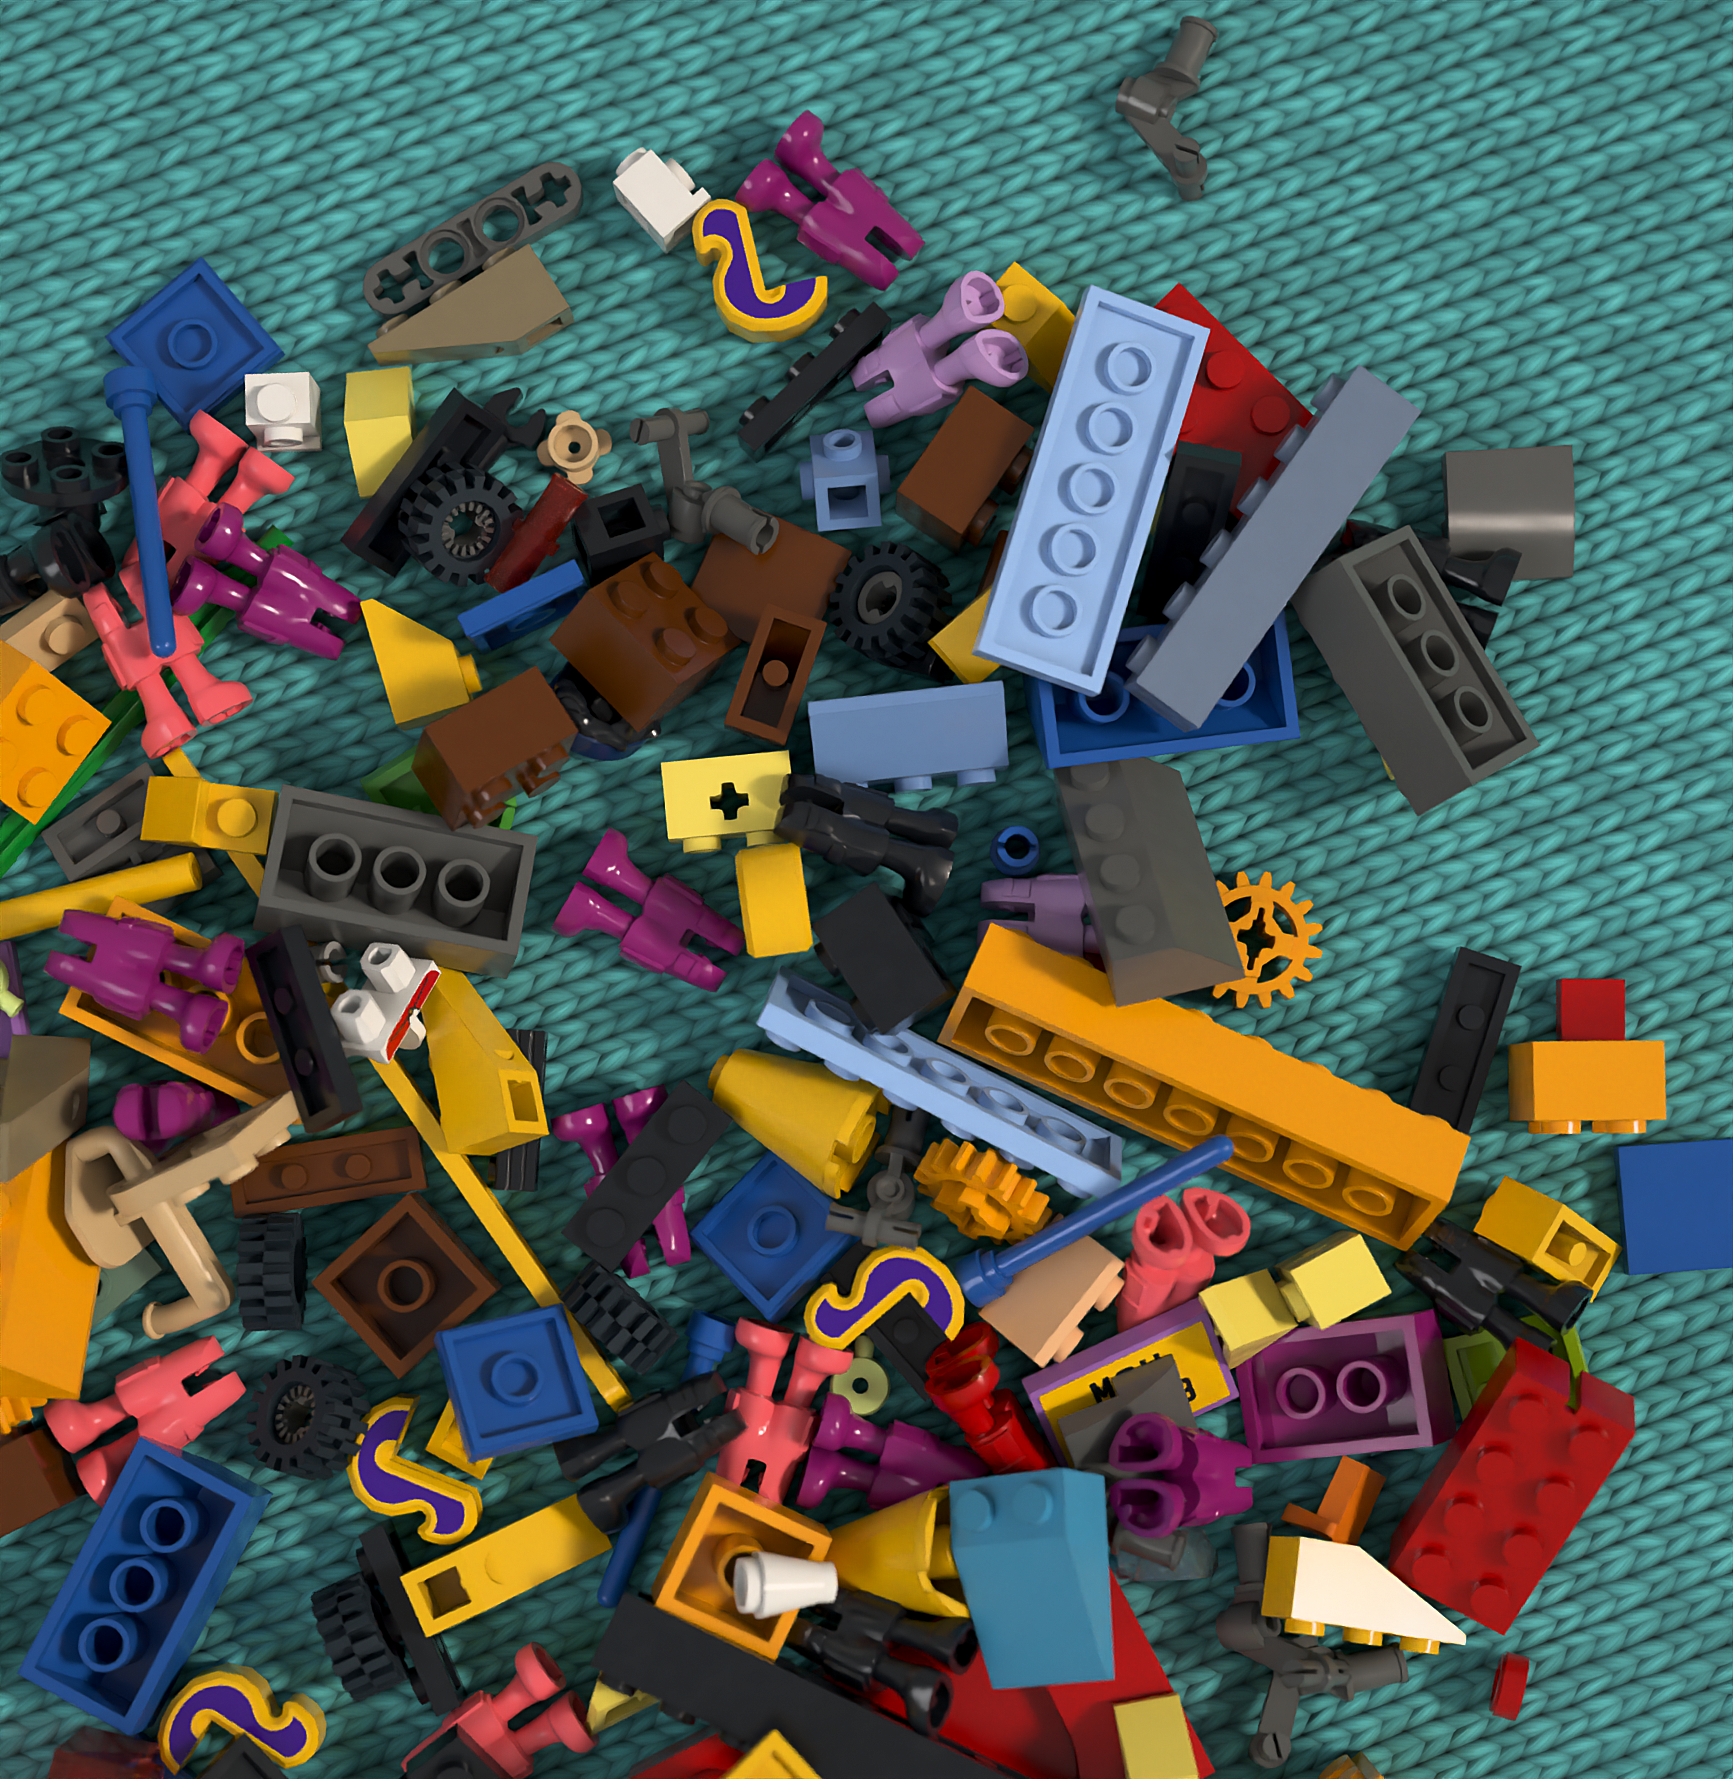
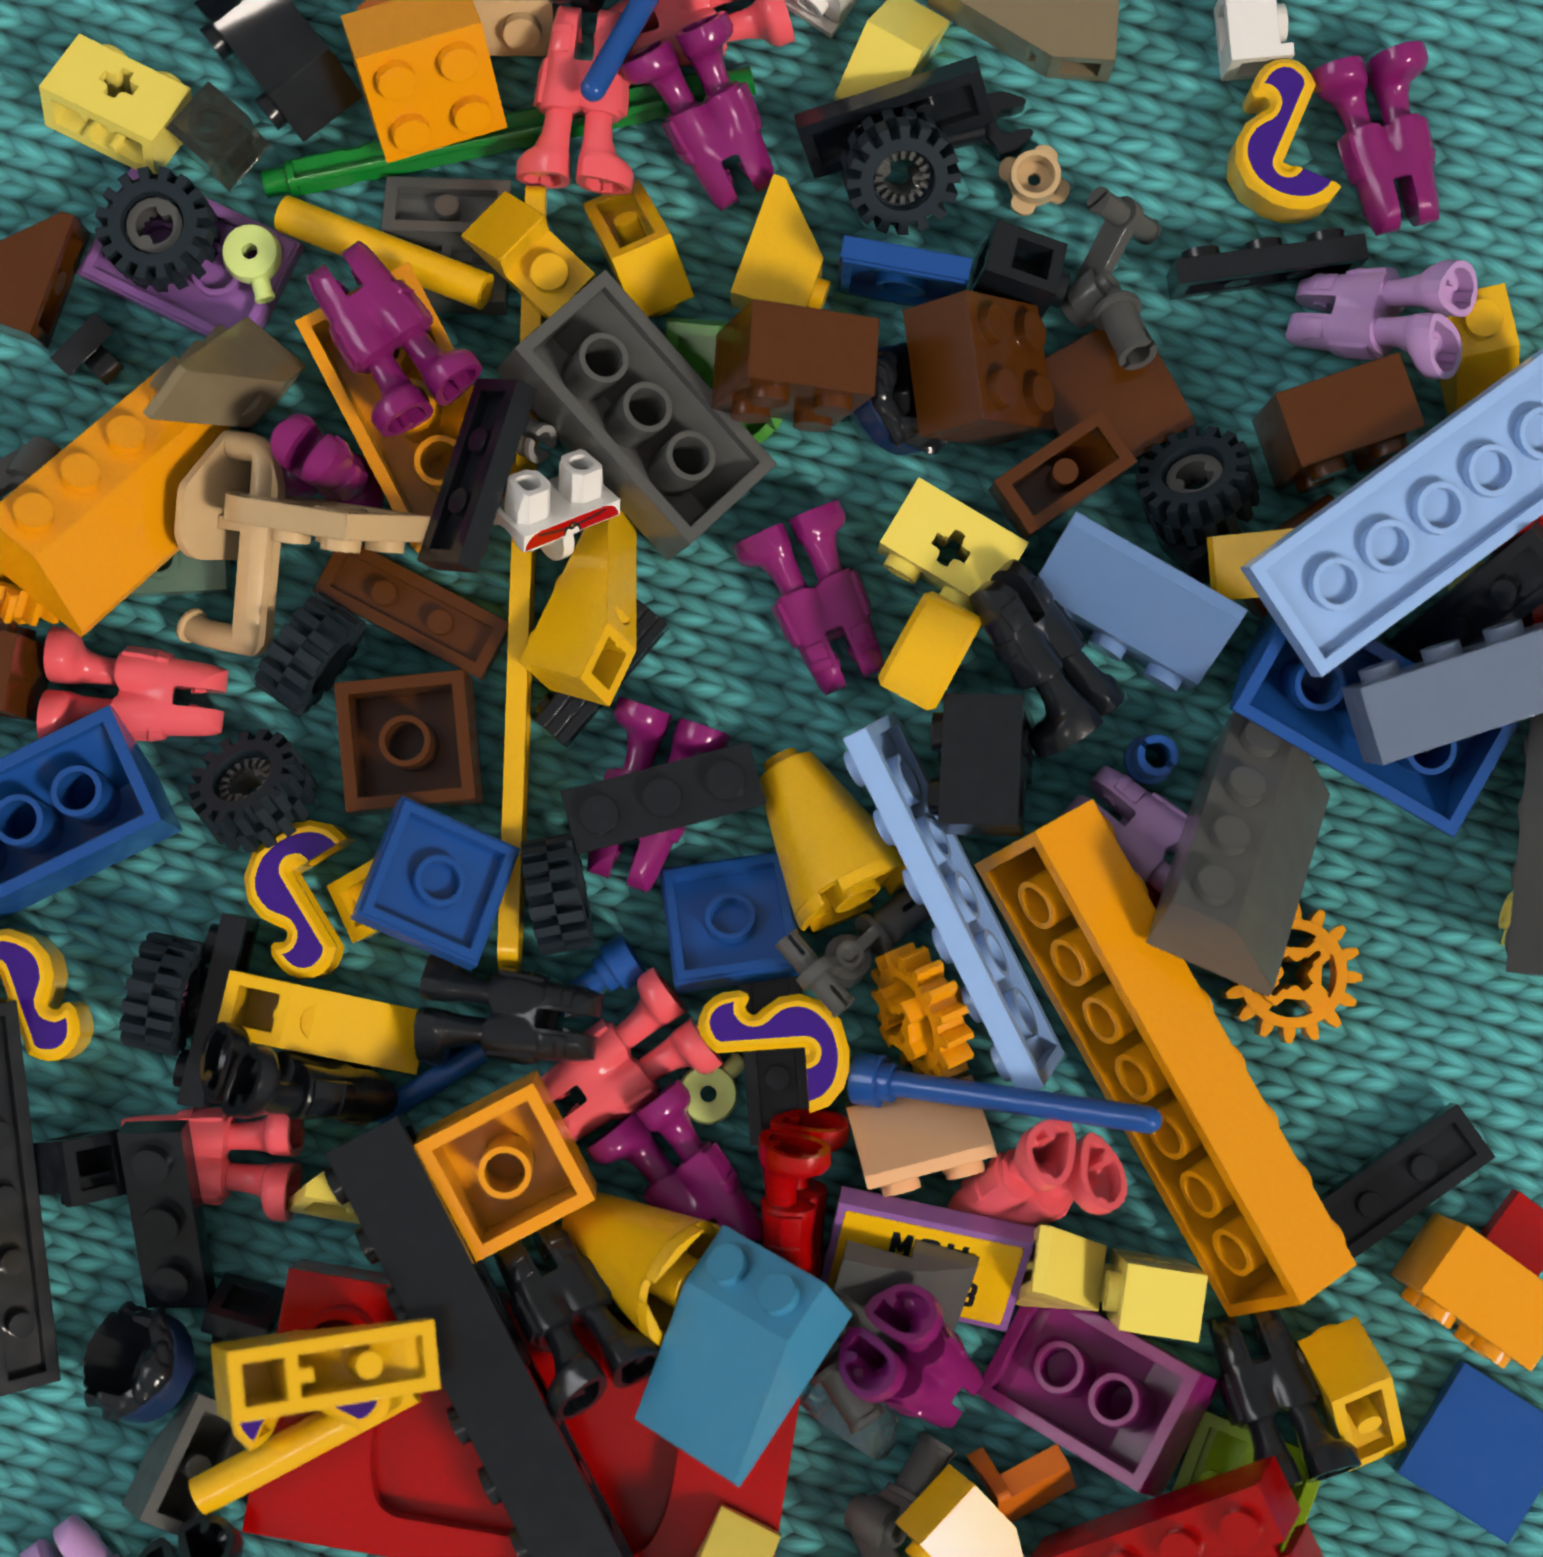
camera: 45 degrees right, 0 degrees up
clear red pin [483,472,589,594] -> none
white cone [734,1551,837,1619] -> none
medium blue brick [799,429,891,532] -> none
none -> black piece [200,1021,398,1126]
none -> yellow slope [582,179,694,317]

